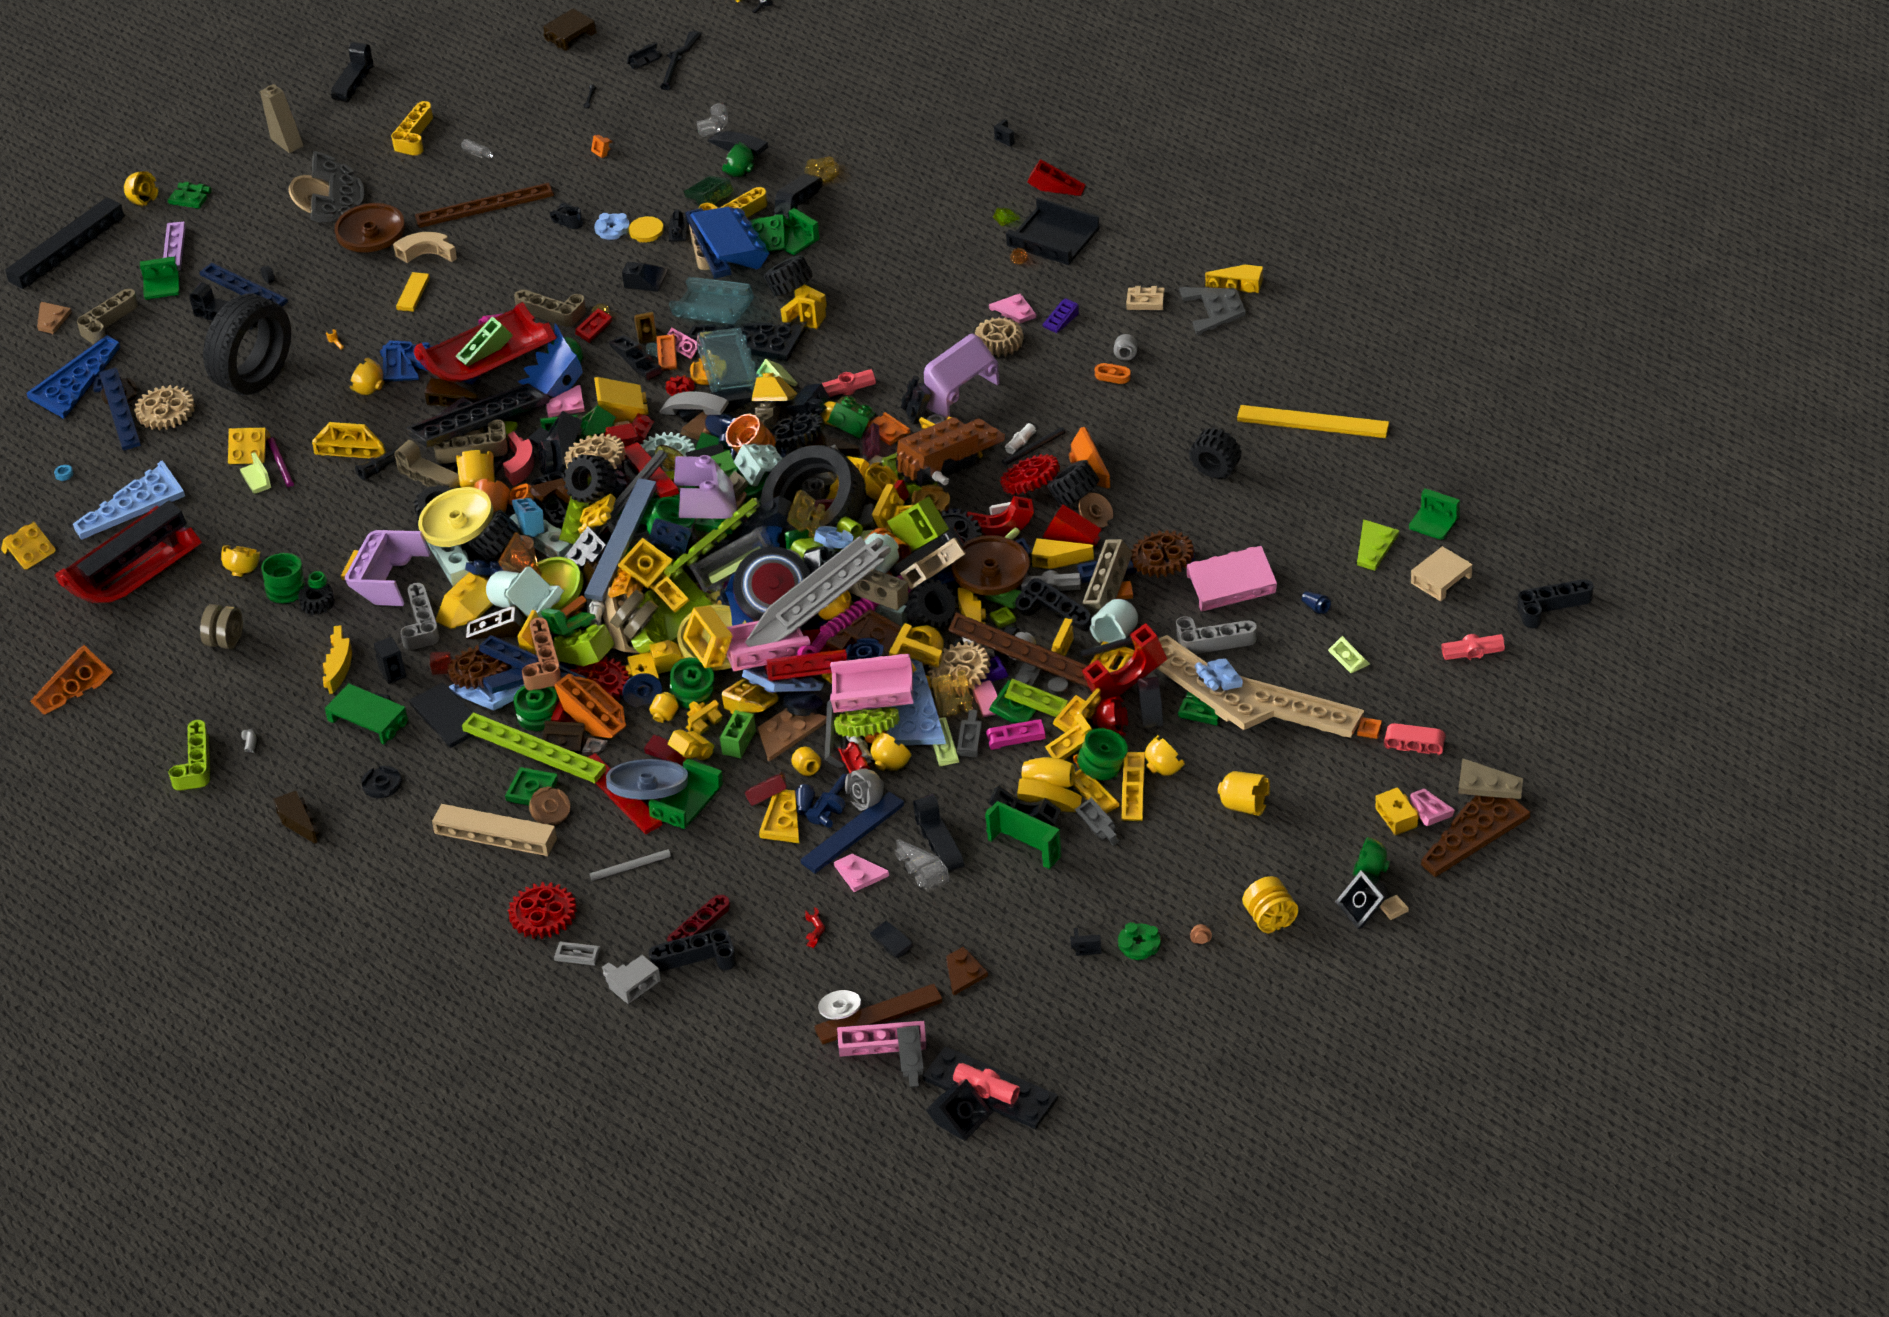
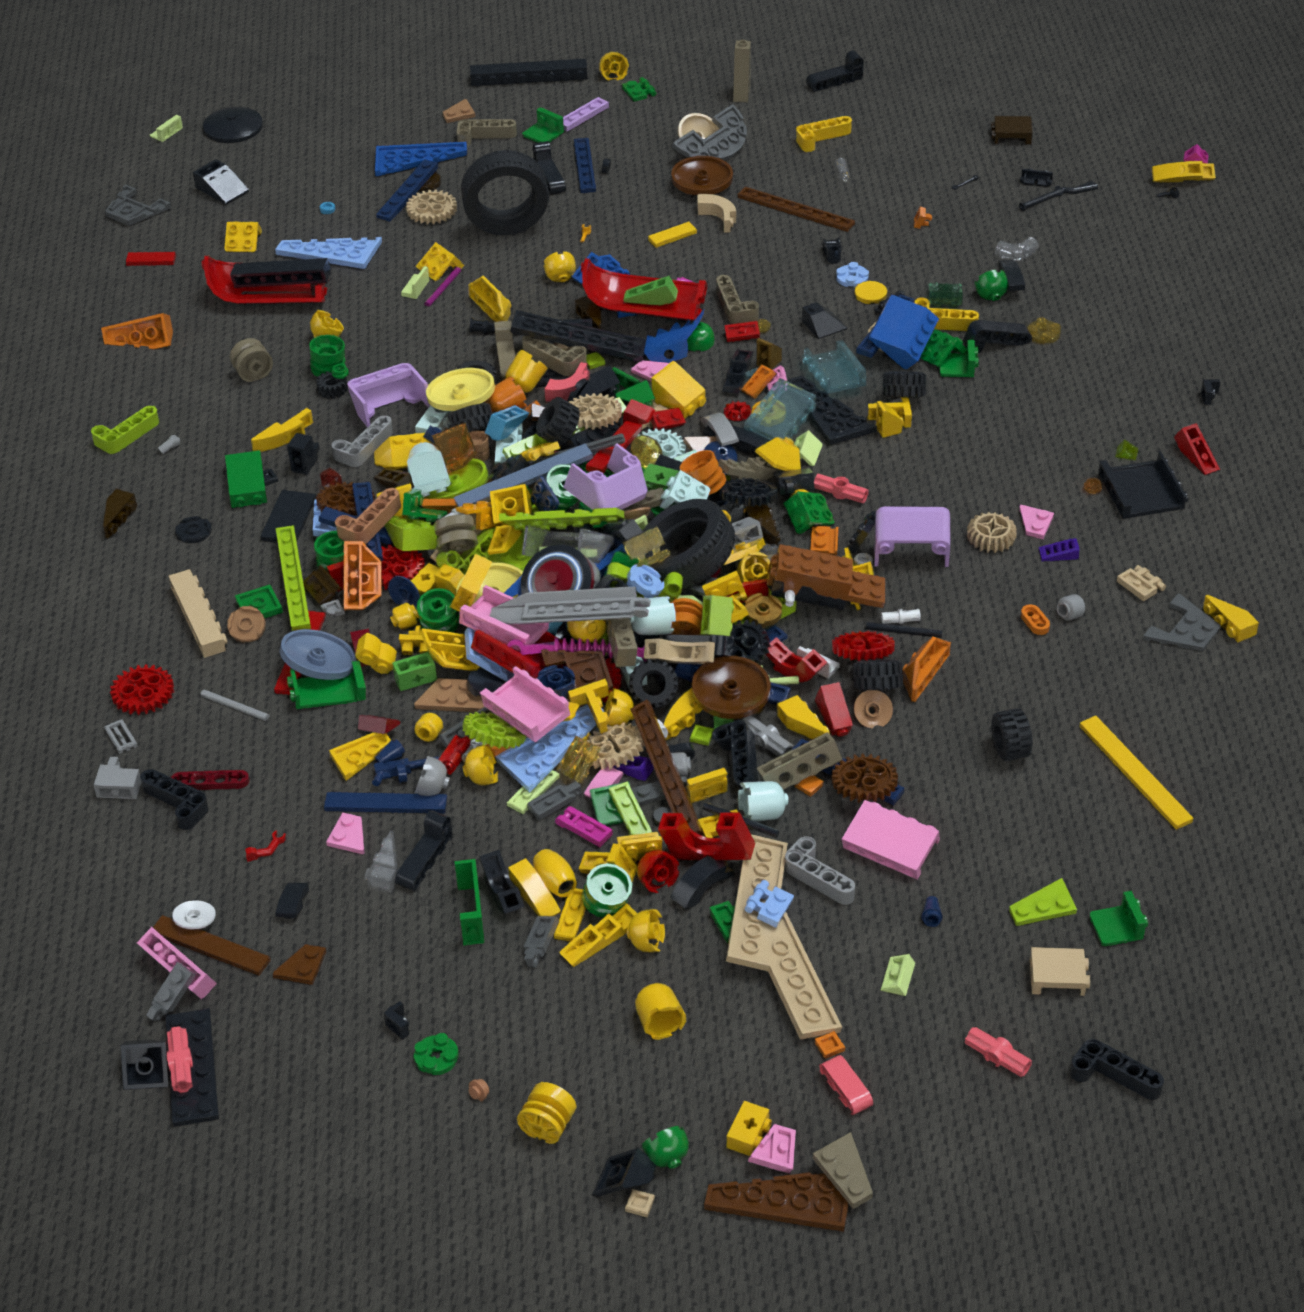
camera: 45 degrees right, 0 degrees up
clear pink plate [863,423,880,461] -> none

